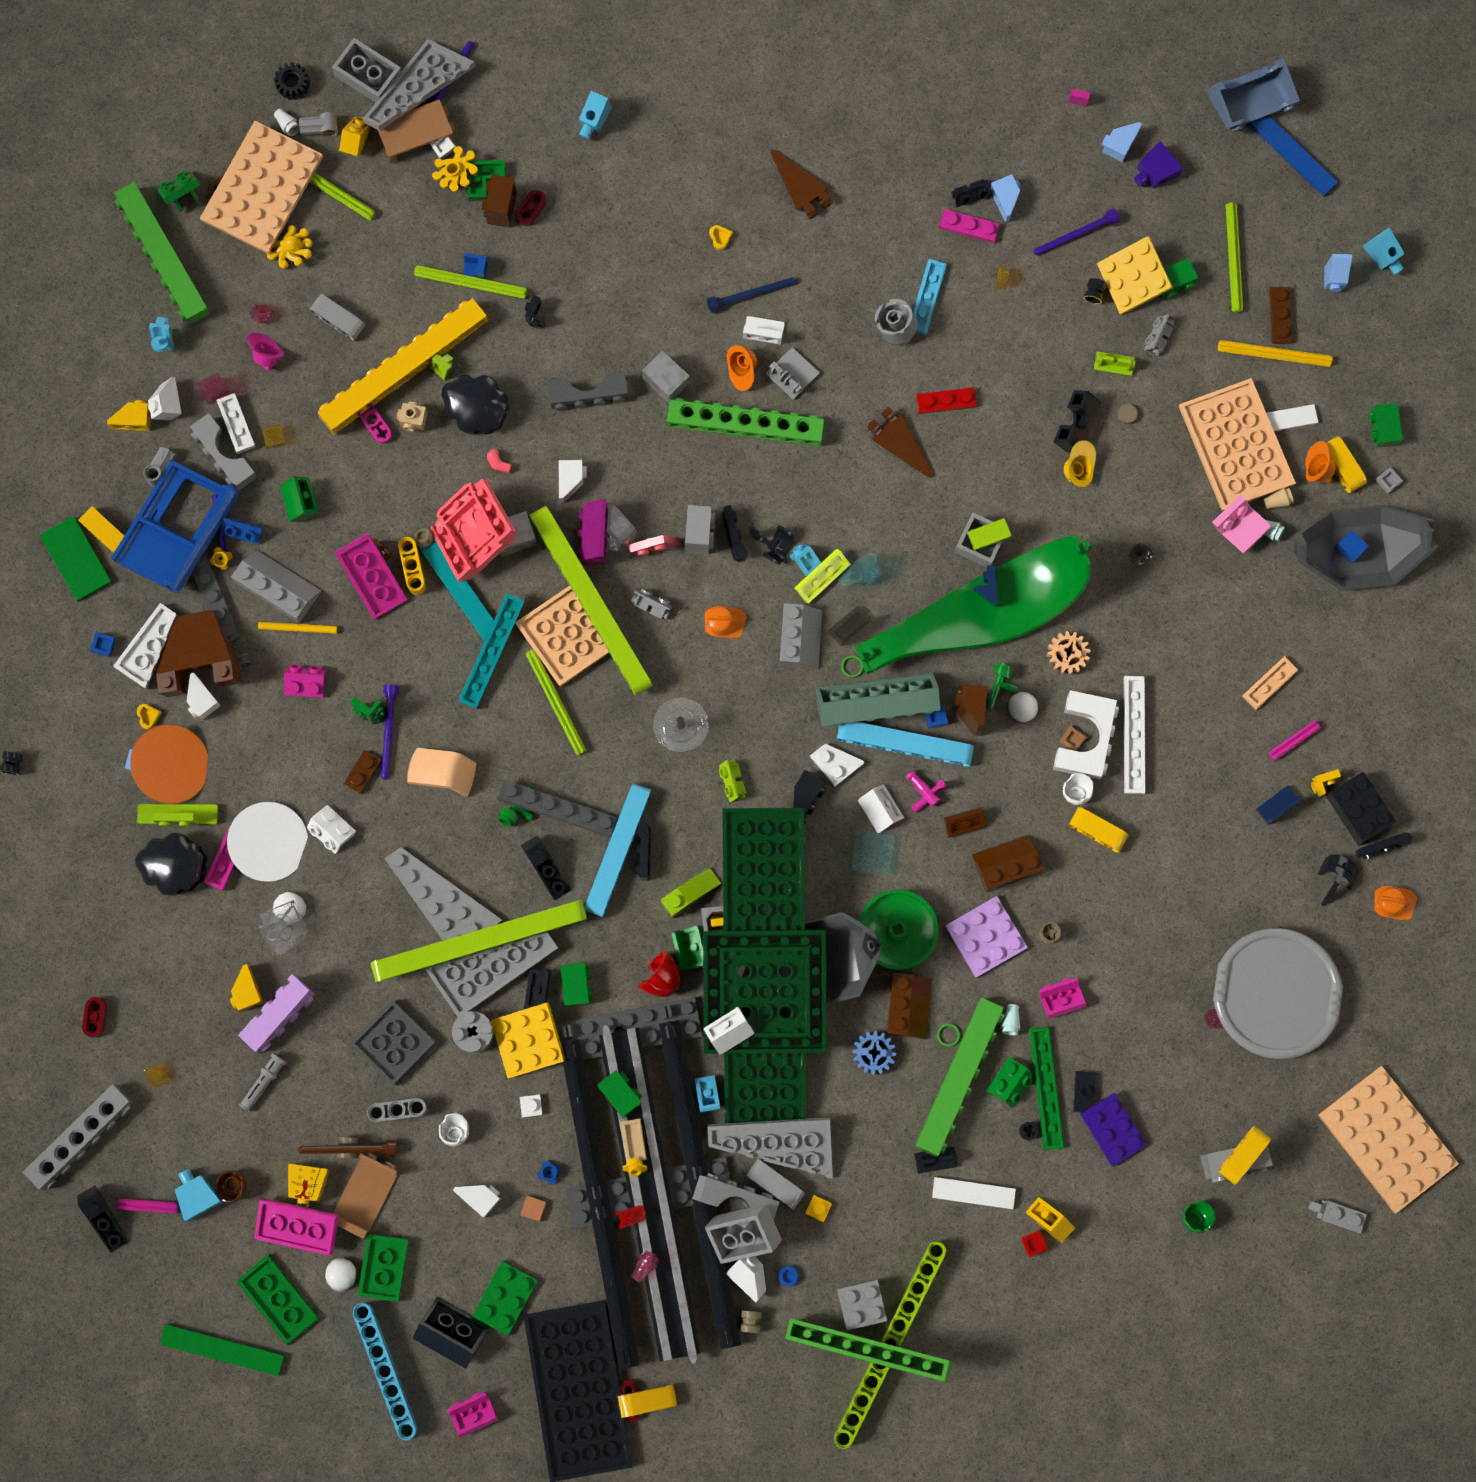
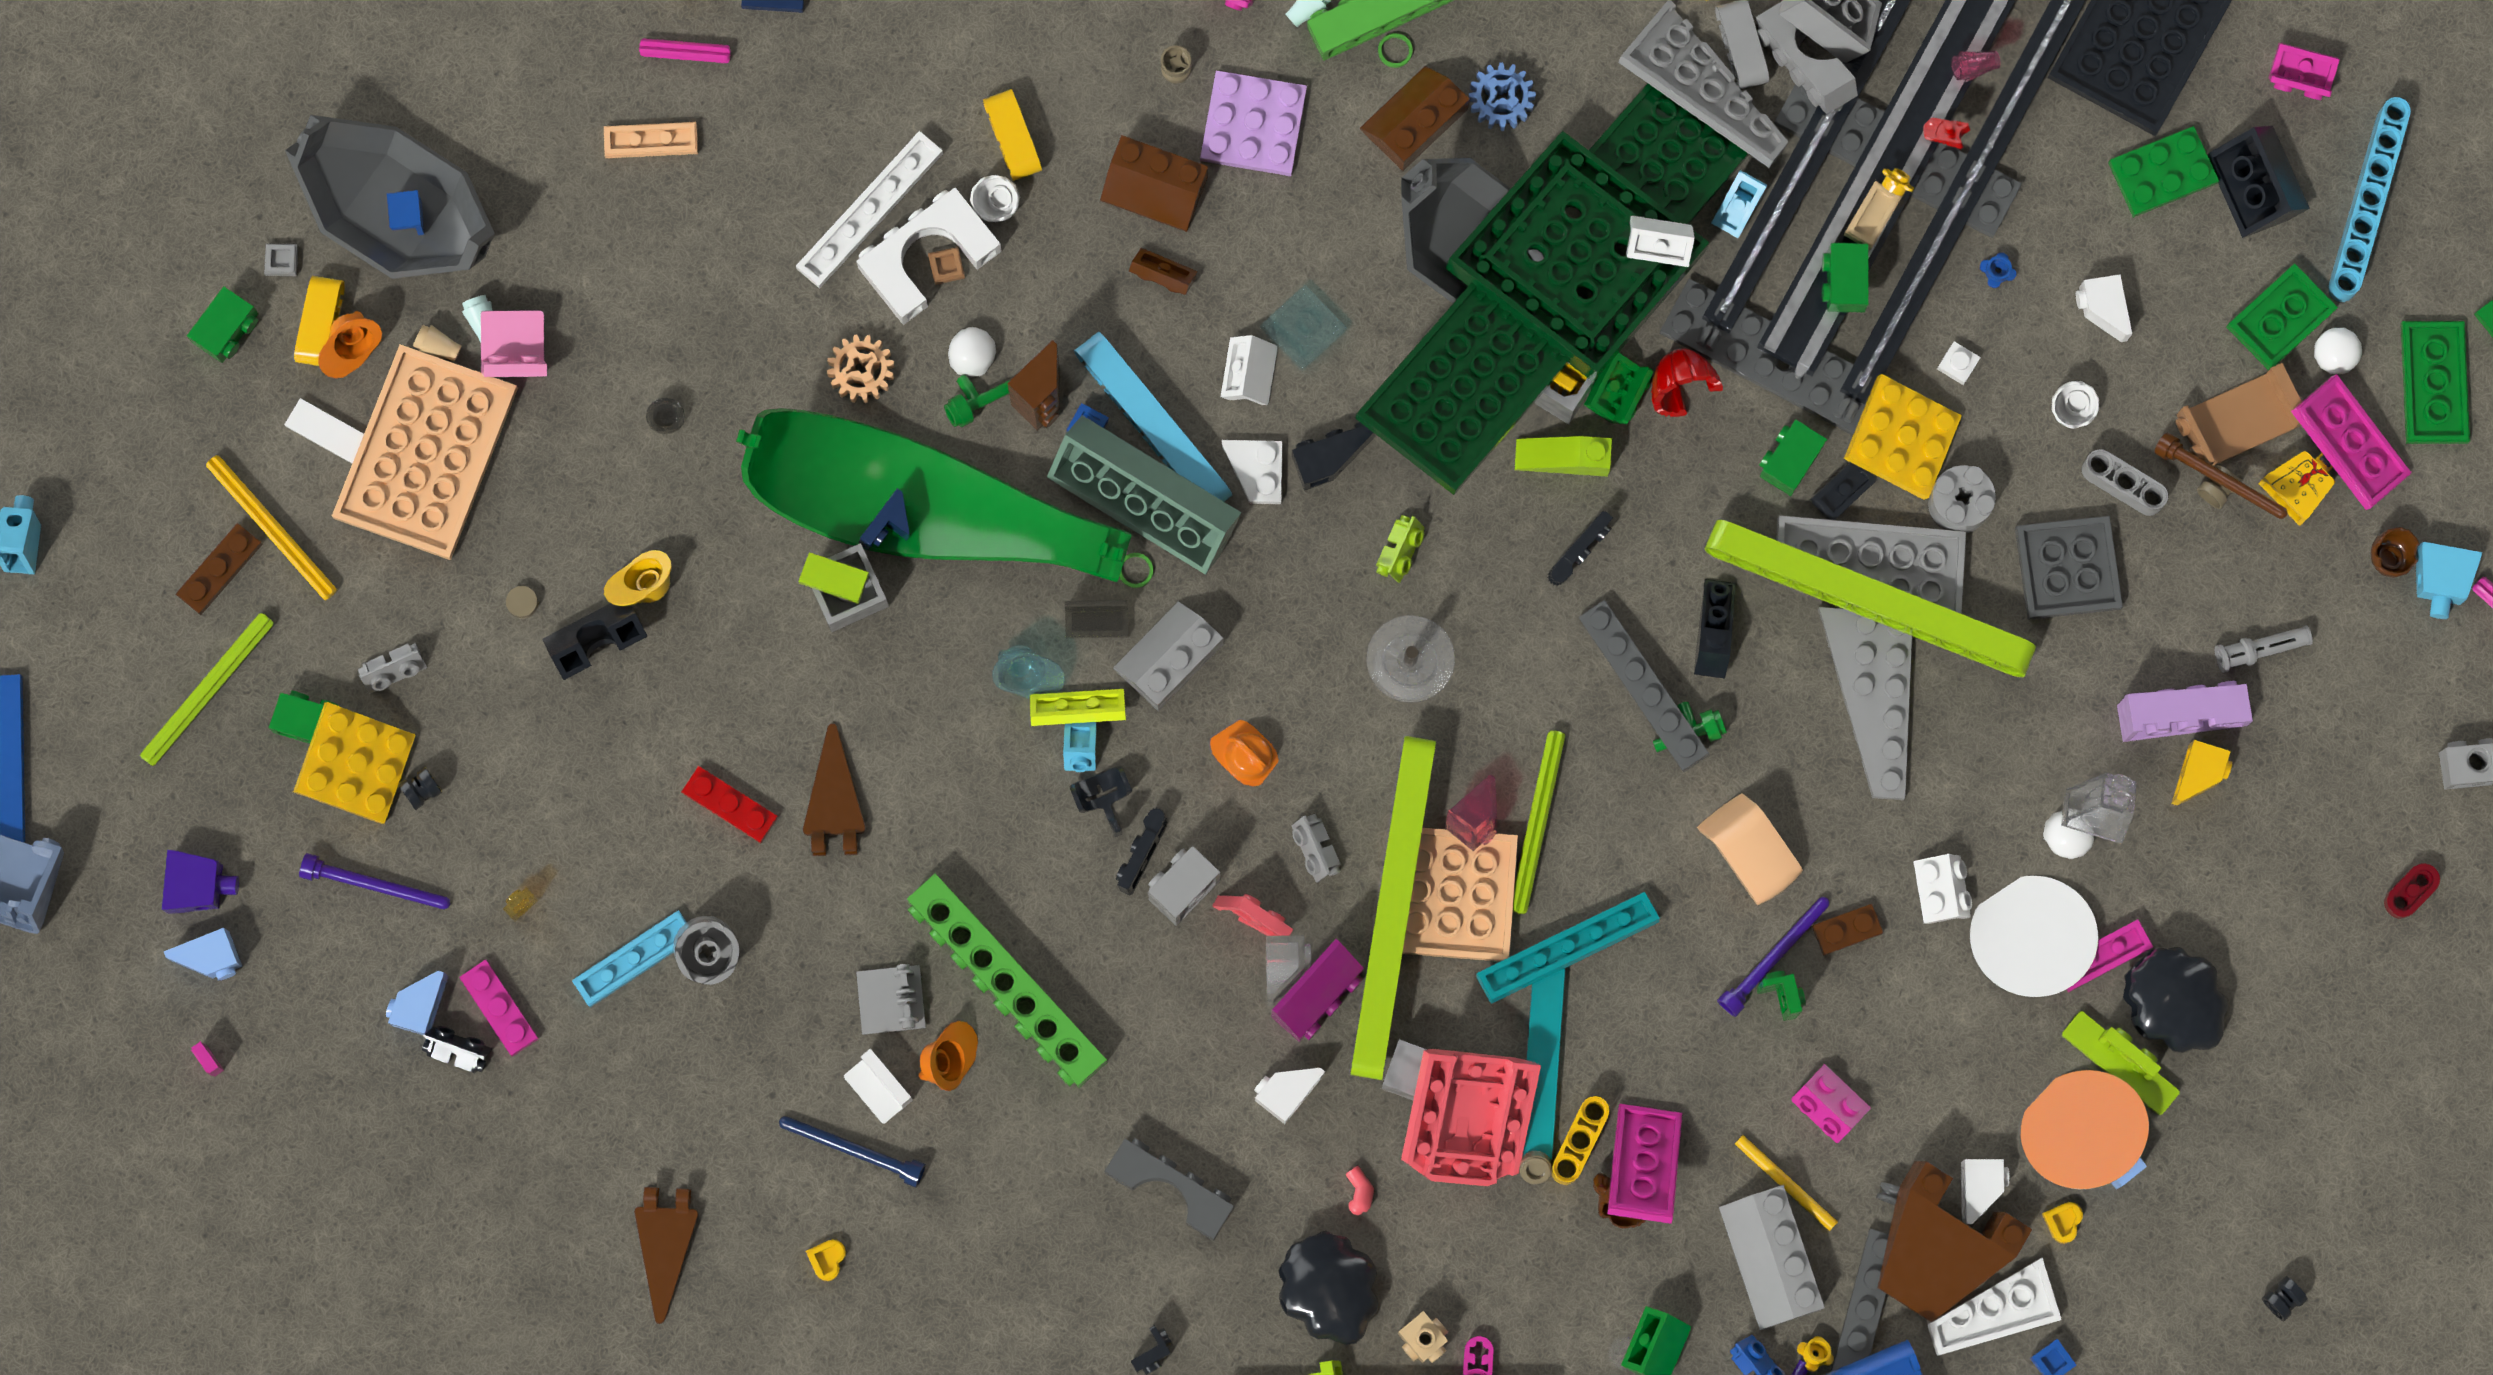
camera: 140 degrees left, 0 degrees up
clear yellow plate [144,1062,170,1088] -> none
nougat tile [520,1196,546,1222] -> none
medium azure beam [584,783,652,917] -> none
flat silver piece [642,351,690,403] -> none
green dish [858,889,938,970] -> none
dark pink piece [906,770,946,813] -> none
lime hinge [1094,351,1135,376] -> none
light blue slope [1324,254,1352,292] -> none
none -> clear pink slope [1445,774,1497,851]

